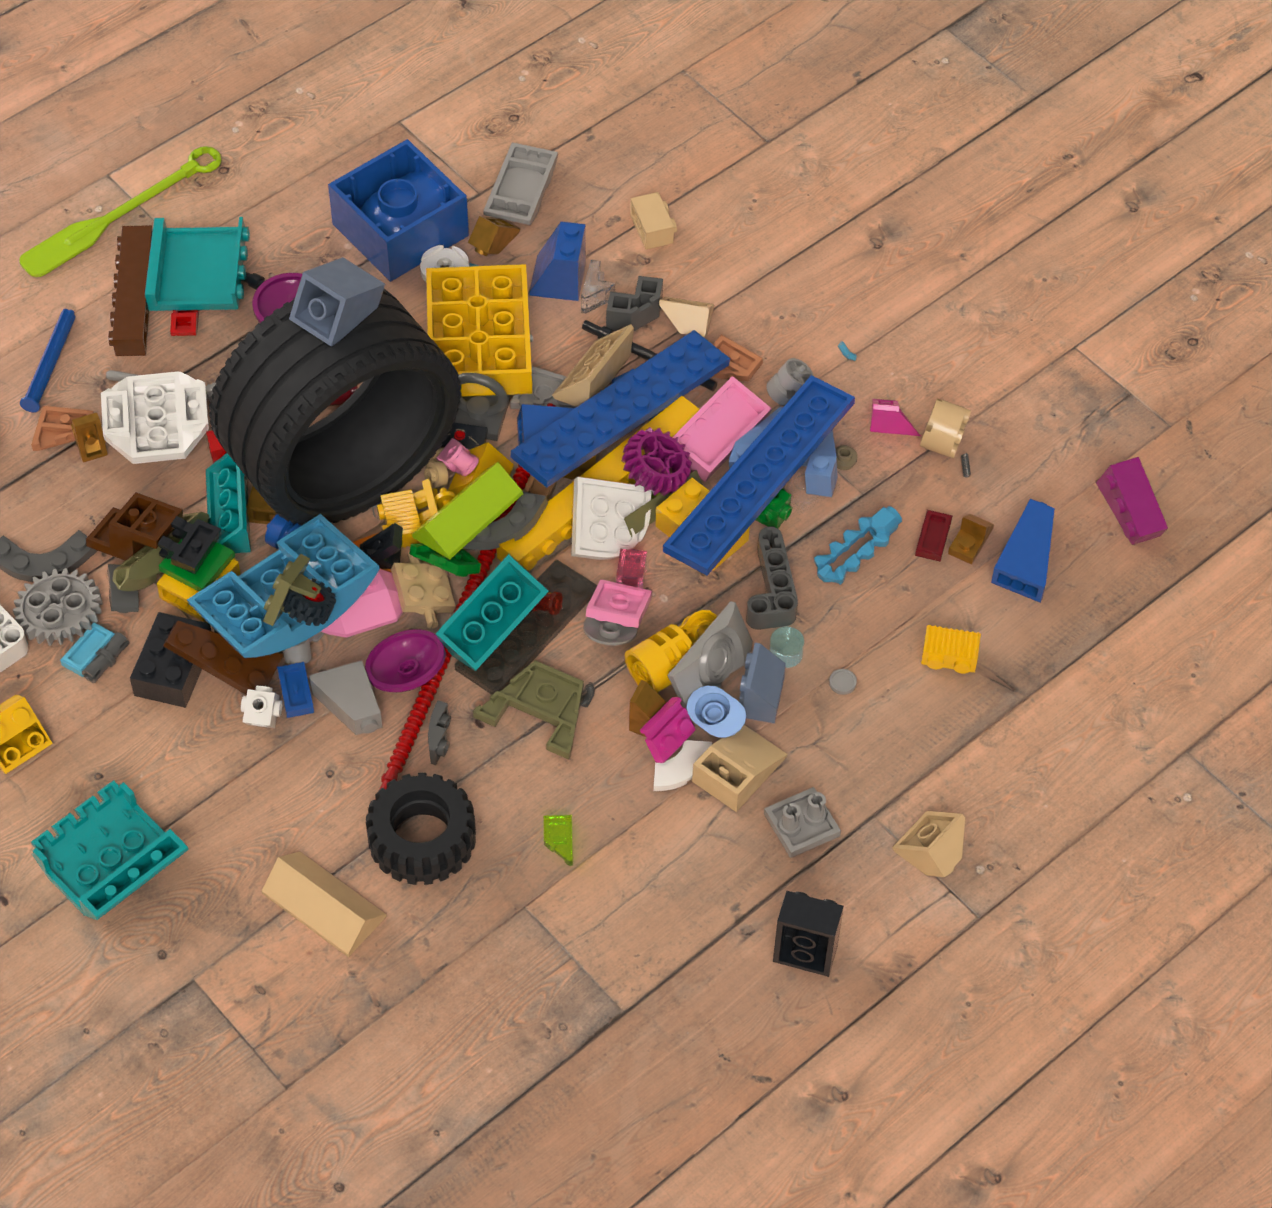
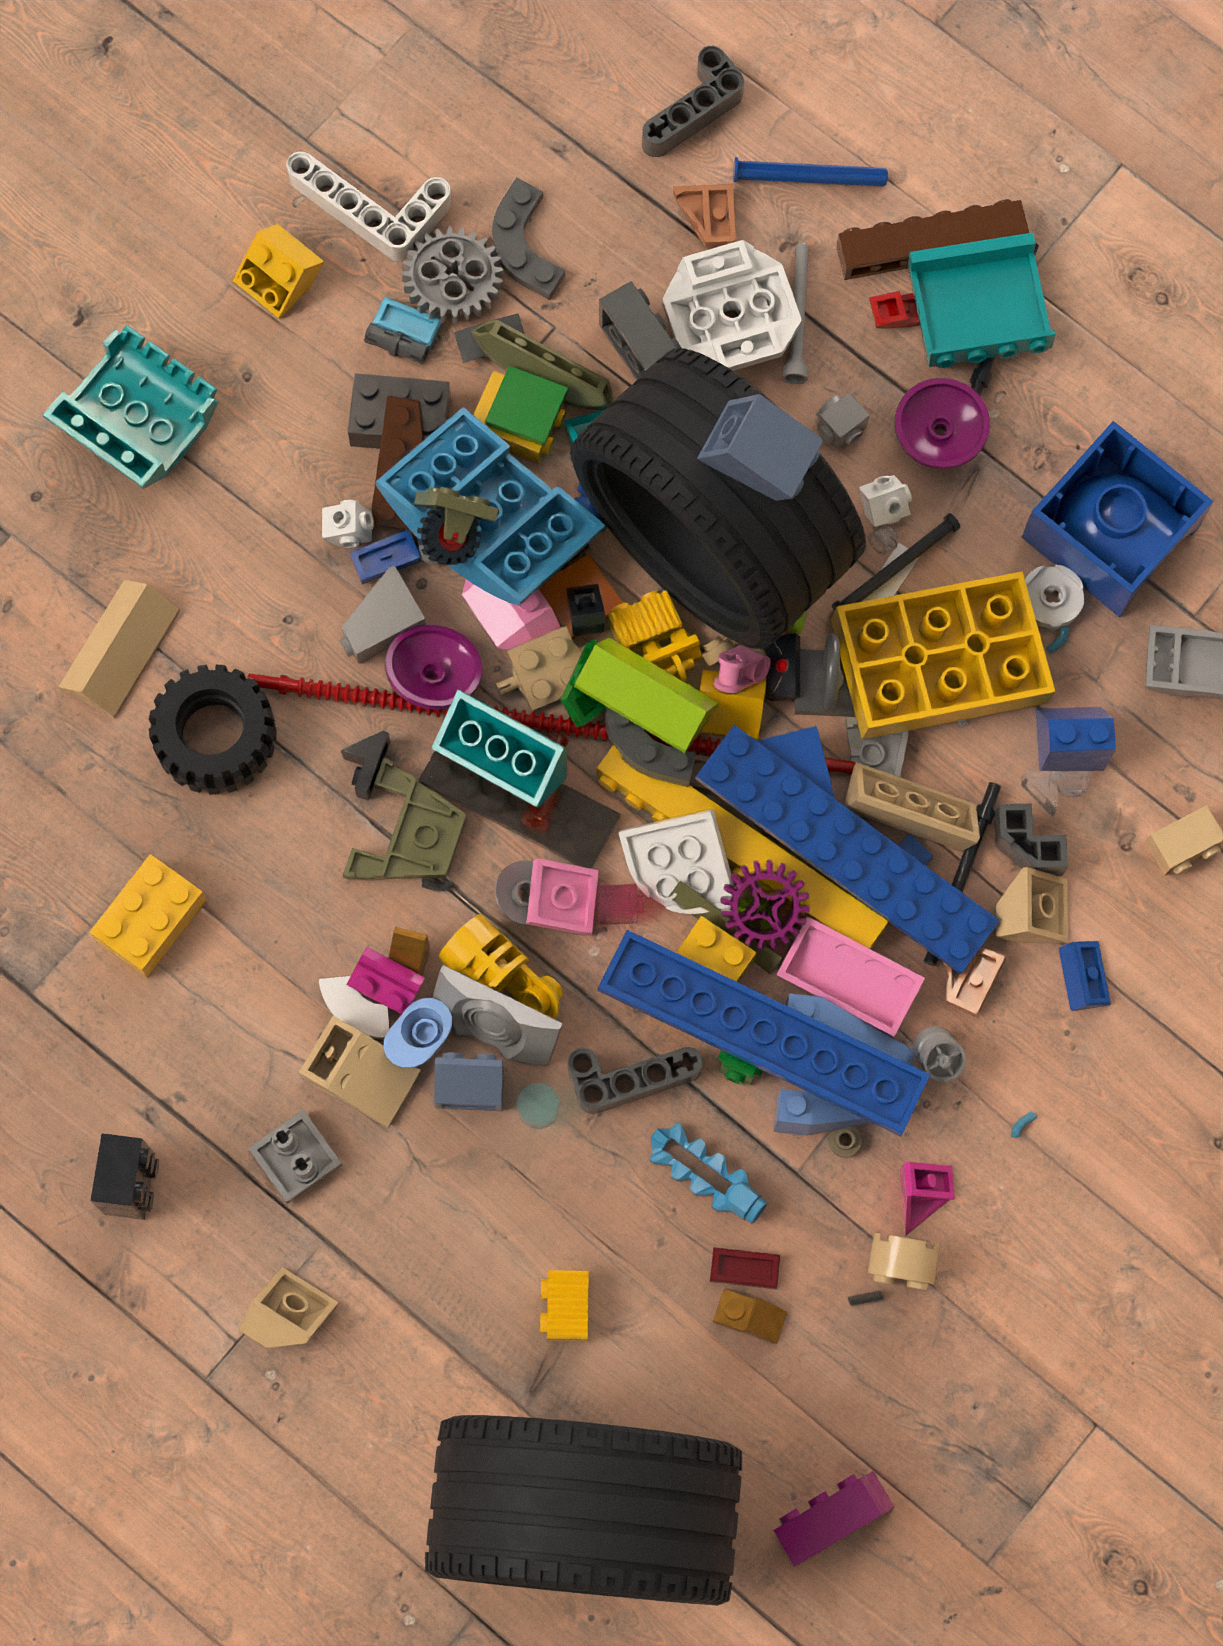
camera: 80 degrees right, 20 degrees up
lime piece [19,146,222,277] -> none
pearl gold slope [71,412,108,463] -> none
reddish brown bracket [86,492,183,561] -> none
black plate [158,516,222,574] -> none
dark grey slope [428,700,451,765] -> none
pearl gold slope [468,216,521,256] -> none
clear neon green tile [543,815,573,866] -> none
light grey piece [829,669,857,695] -> none
blue slope [991,499,1055,603] -> none
none -> yellow brick [89,854,207,978]
none -> black slope [341,731,391,801]
none -> black tyre [425,1415,742,1606]
none -> dark grey brick [599,281,682,380]
none -> blue slope [1059,941,1111,1011]

